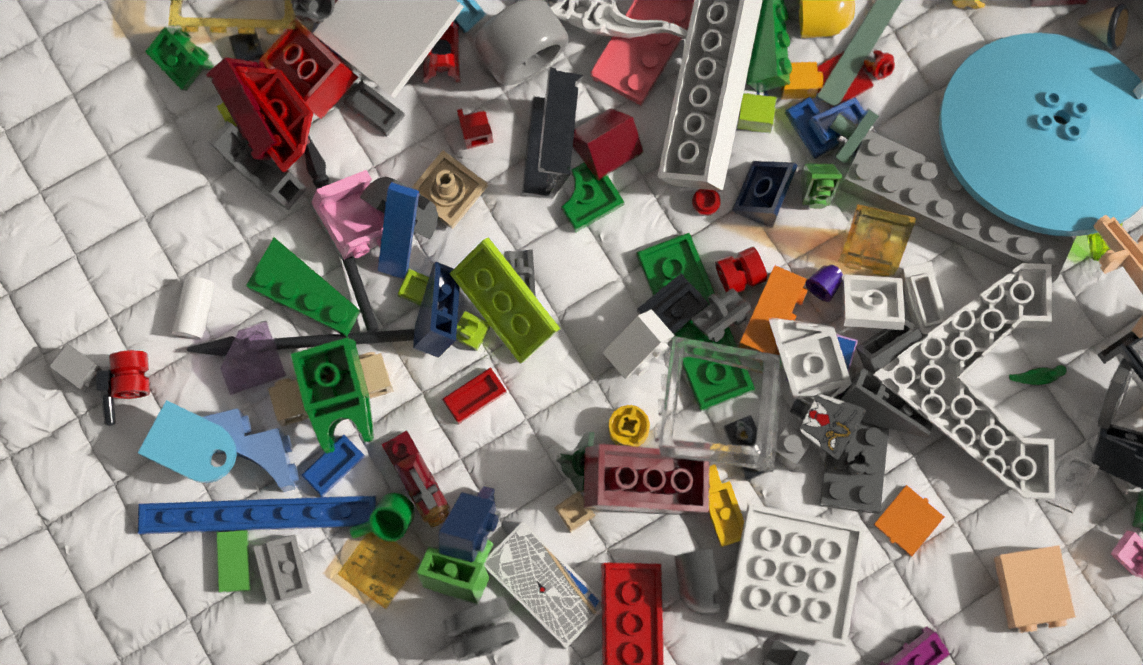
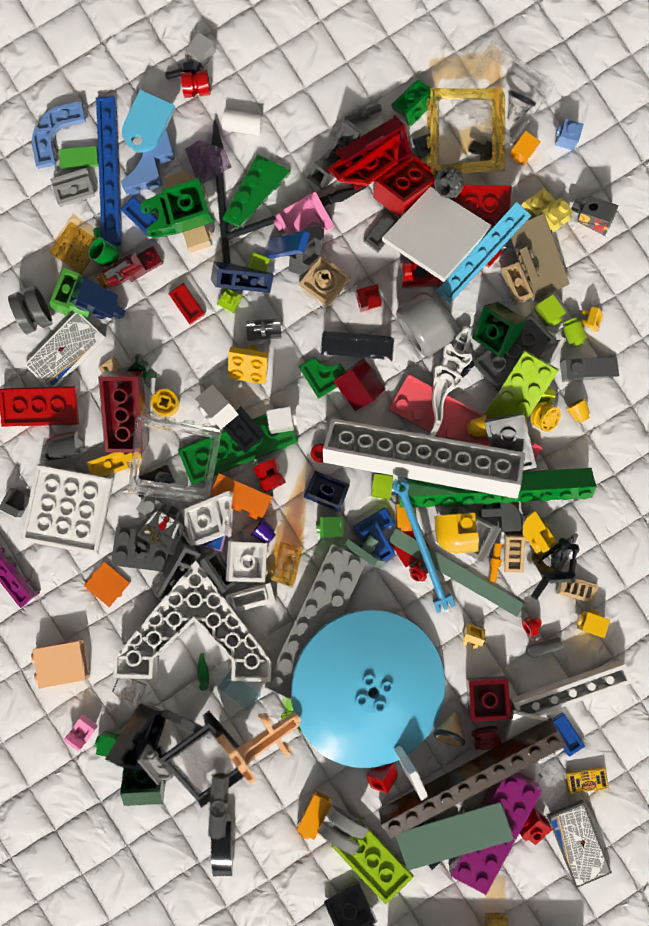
camera: 85 degrees right, 10 degrees up
lime tile [449,237,561,364] -> none
dark grey hips [691,288,751,342] -> none
none -> medium blue plate [32,101,86,169]
none -> clear light blue tile [218,671,260,711]
none -> yellow plate [228,345,269,384]
none -> white brick [267,407,297,434]
none -> dark grey bar [345,104,382,123]
none -> dark azure hinge [392,478,455,613]

